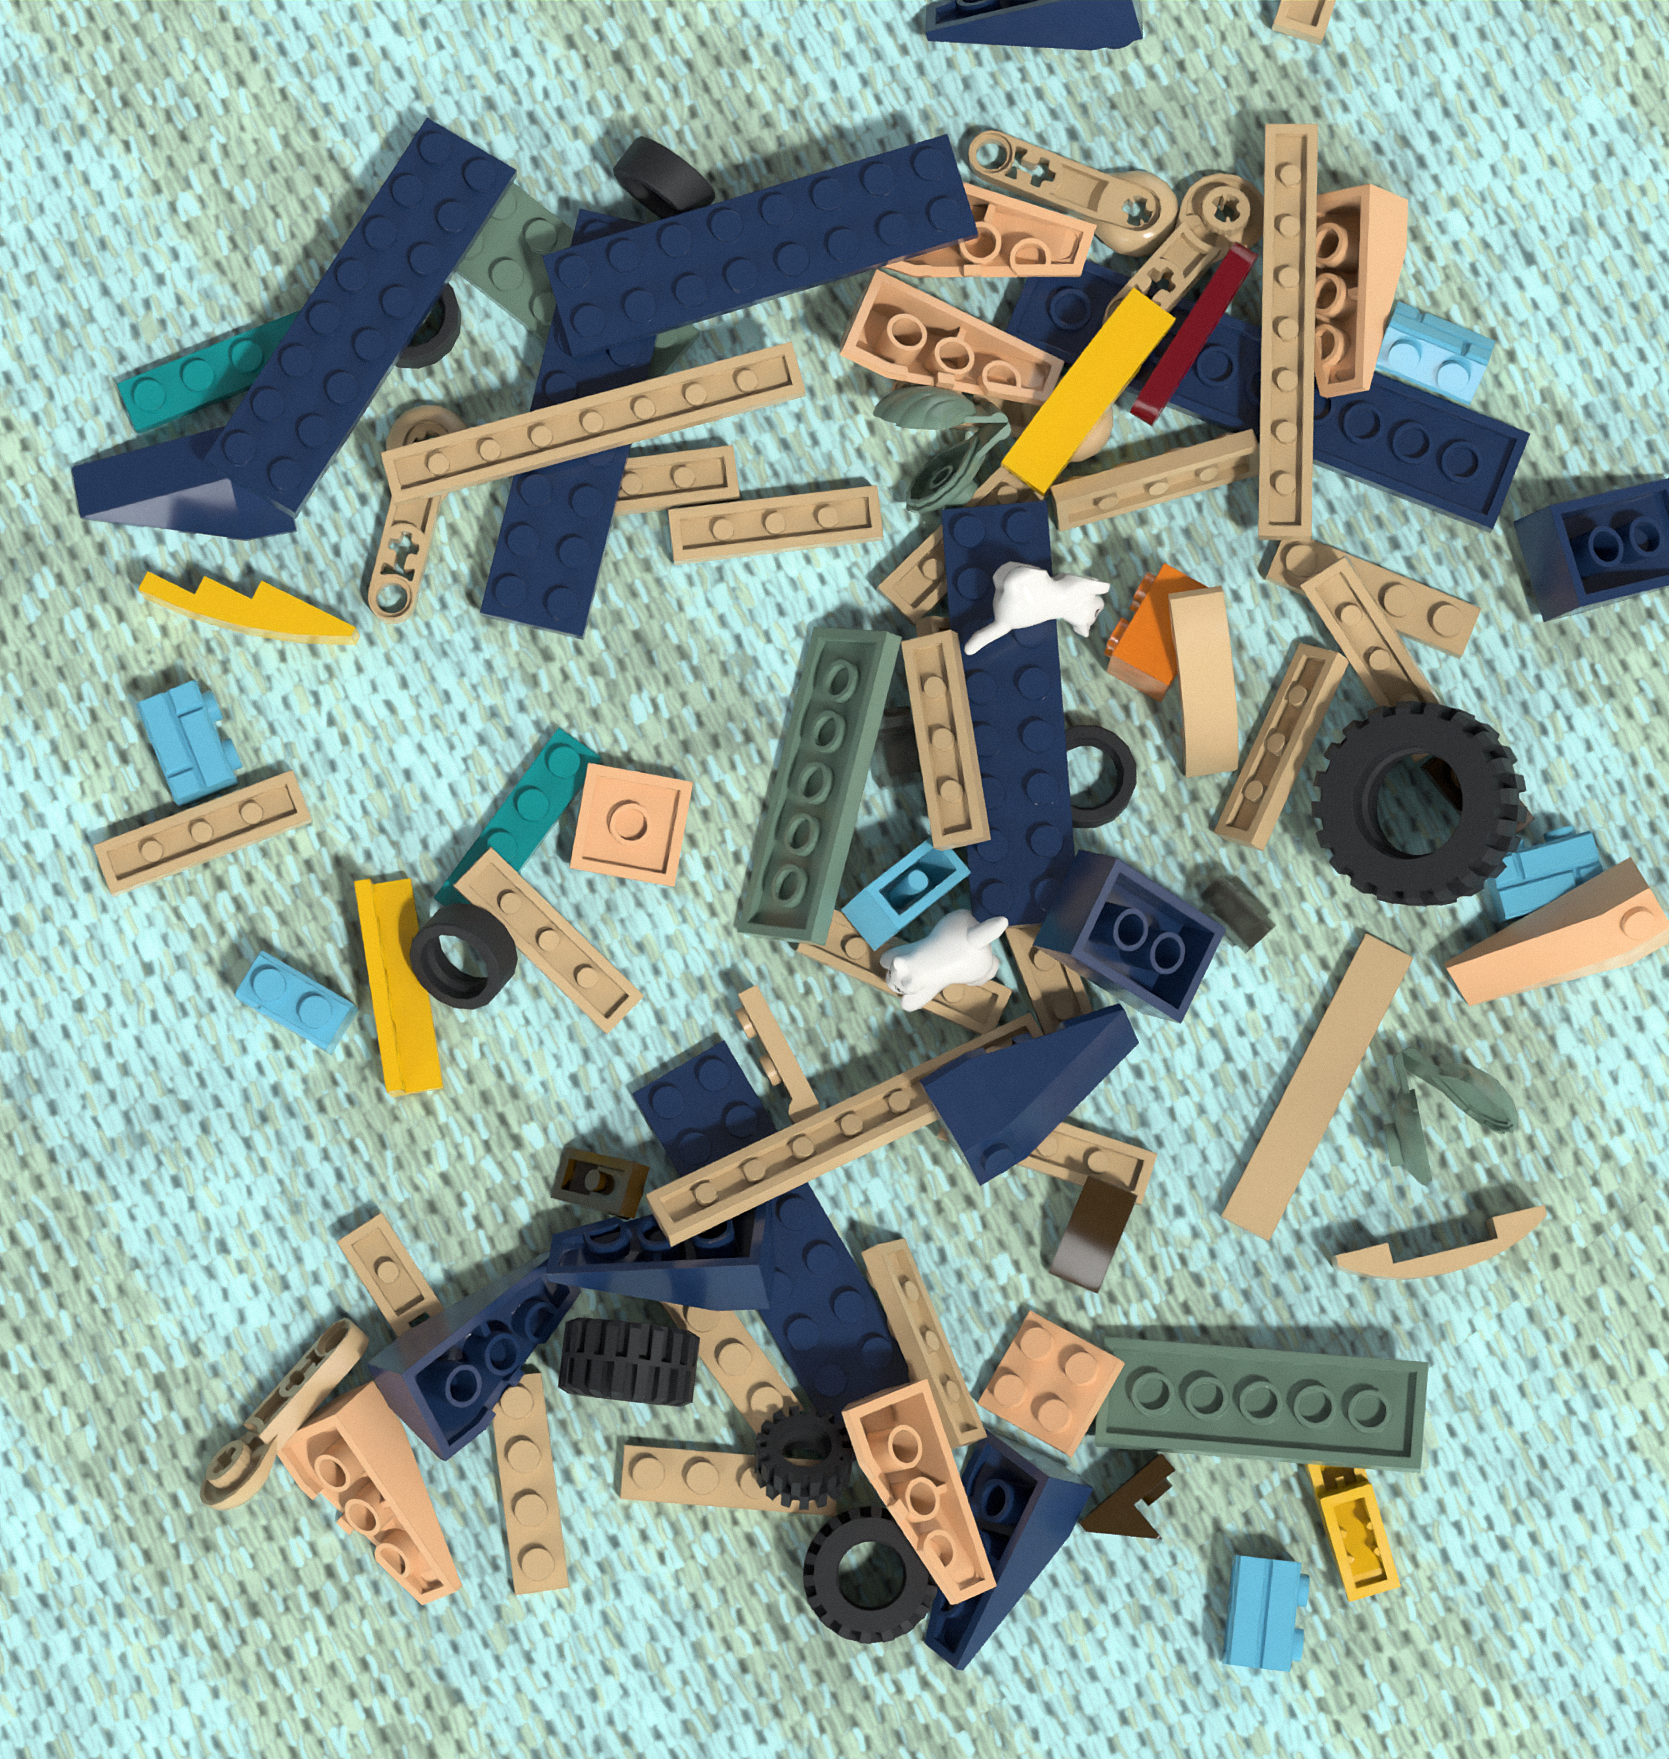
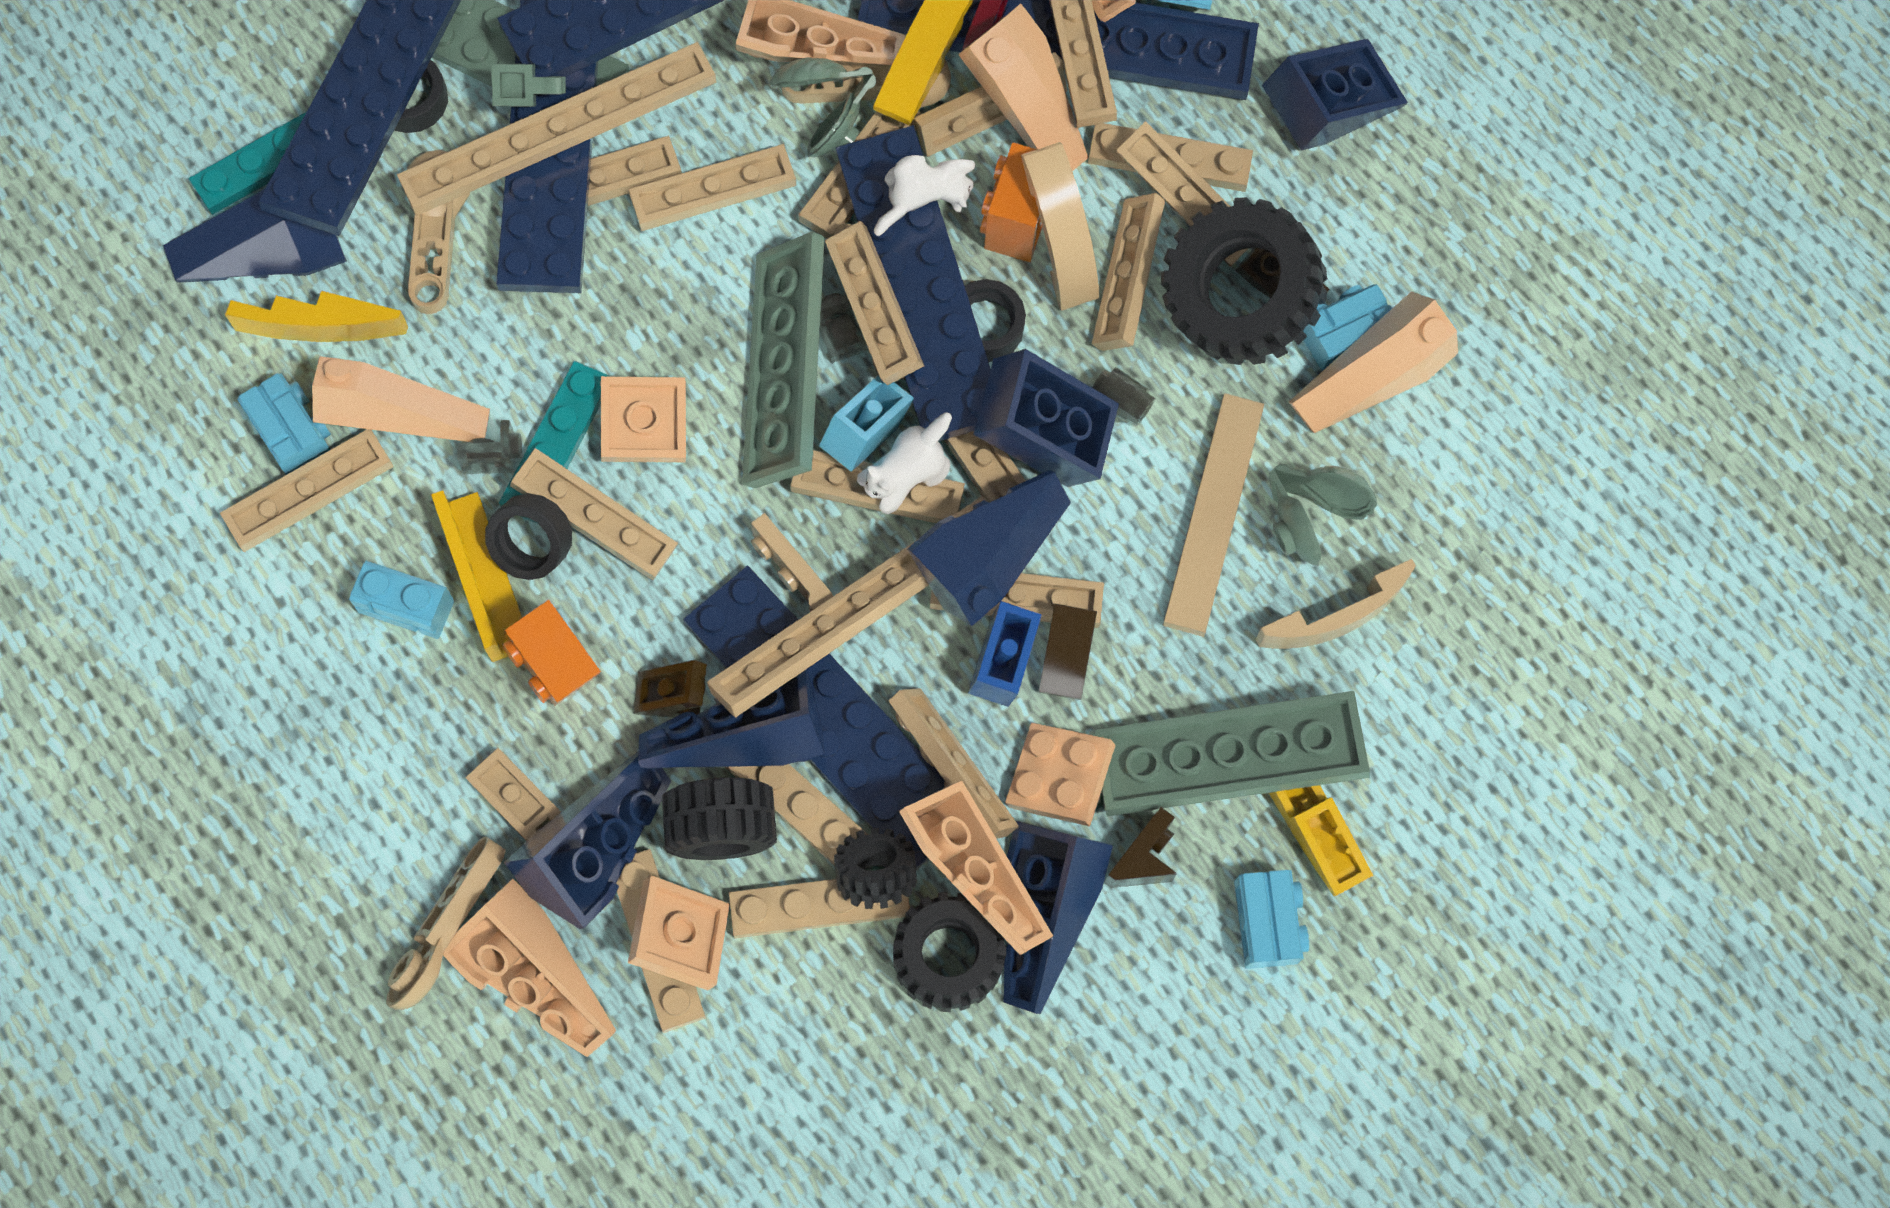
camera: 15 degrees left, 10 degrees down
none -> light nougat wedge [312,356,490,444]
none -> clear smoke bracket [457,420,522,474]
none -> sand green plate [491,63,566,107]
none -> orange brick [502,600,601,706]
none -> light nougat plate [628,875,730,990]
none -> light nougat wedge [958,4,1089,171]
none -> blue brick [968,601,1042,707]

